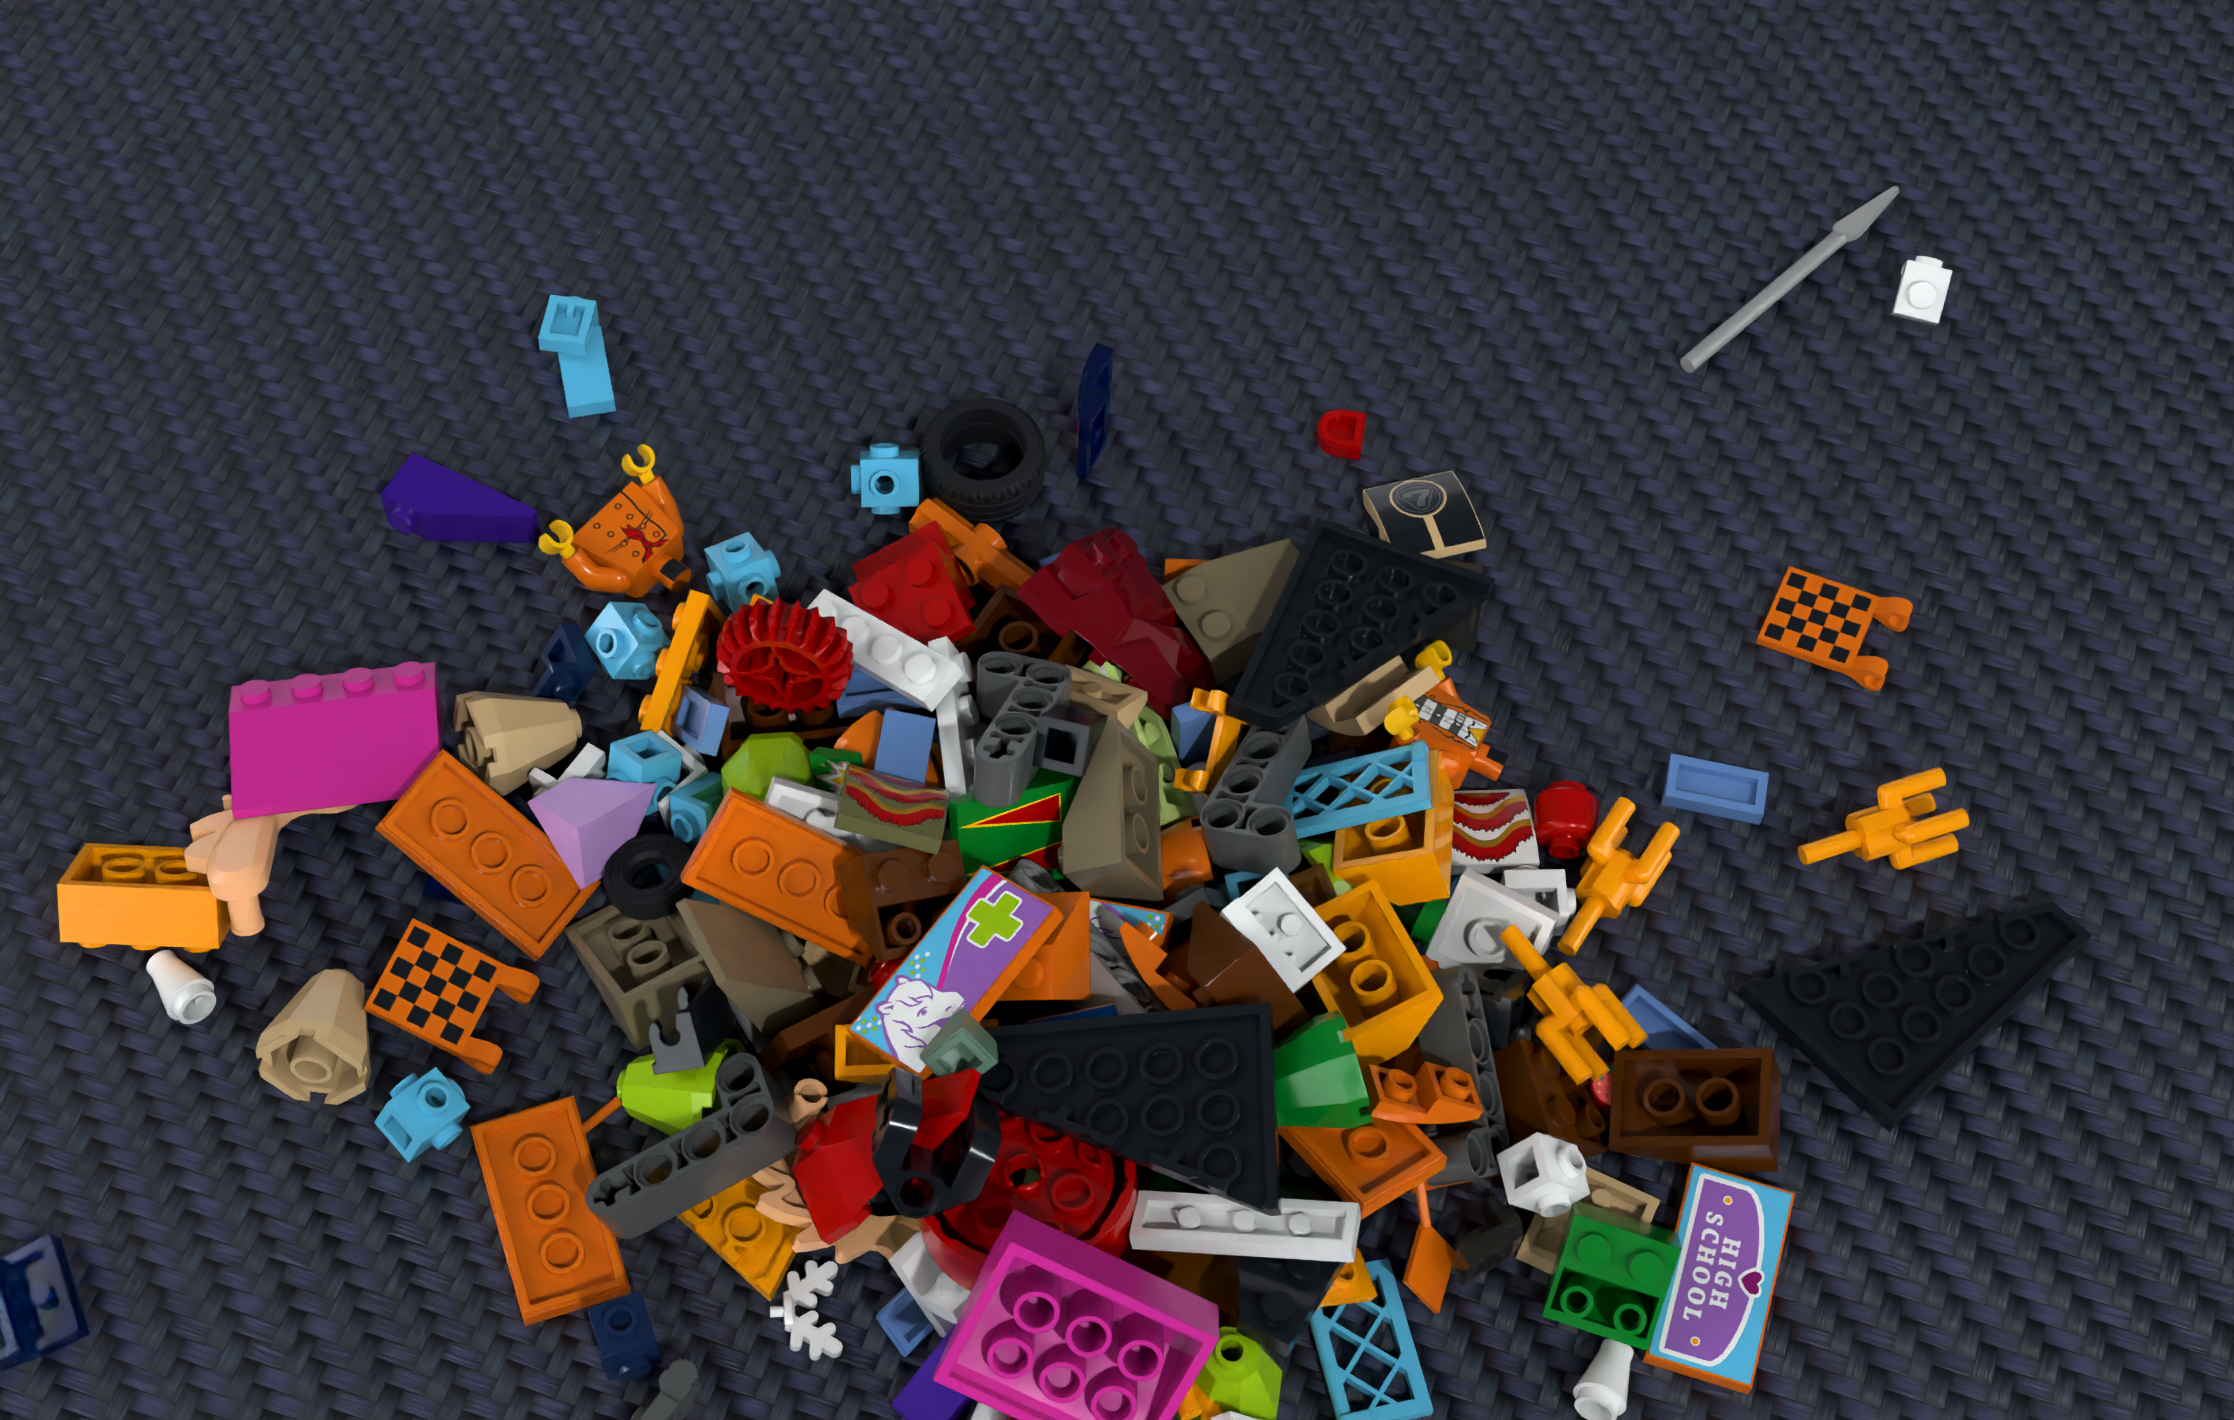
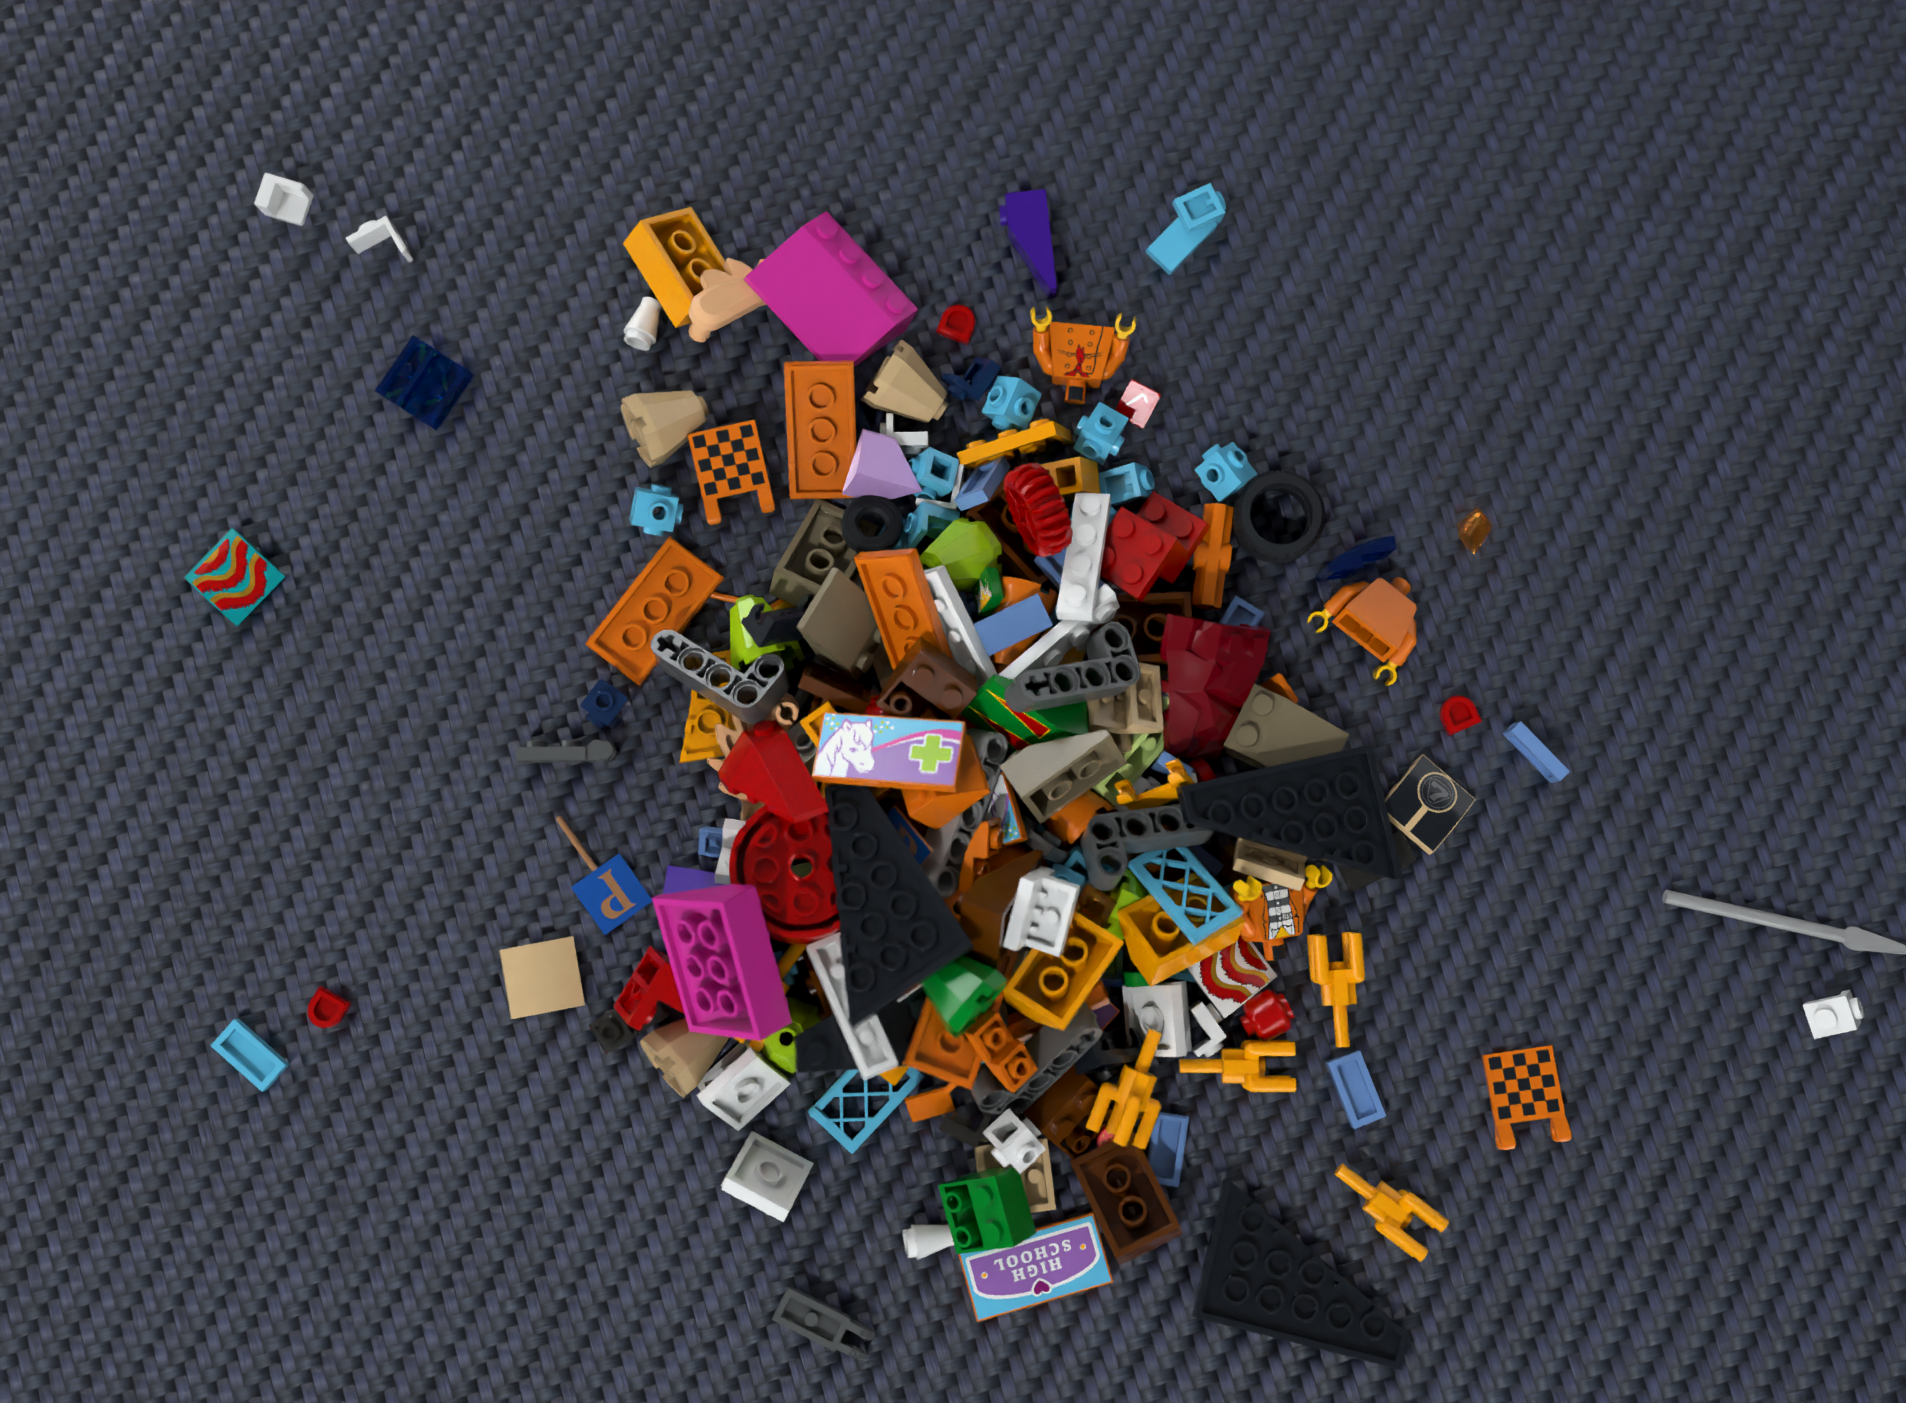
camera: 60 degrees right, 25 degrees up
white animal [770,1260,843,1361] -> none
slope [833,764,949,855] -> none
black piece [871,1067,1001,1219] -> none
sand green slope [920,1008,999,1077] -> none
black brick [1032,704,1108,777] -> none
none -> red tile [936,304,975,345]
none -> medium azure bracket [1098,462,1155,507]
none -> slope [1115,379,1161,429]
none -> orange torso [1307,577,1417,686]
none -> light orange plant [1307,932,1365,1047]
none -> clear orange slope [1457,508,1492,554]
none -> medium blue tile [1502,721,1570,783]

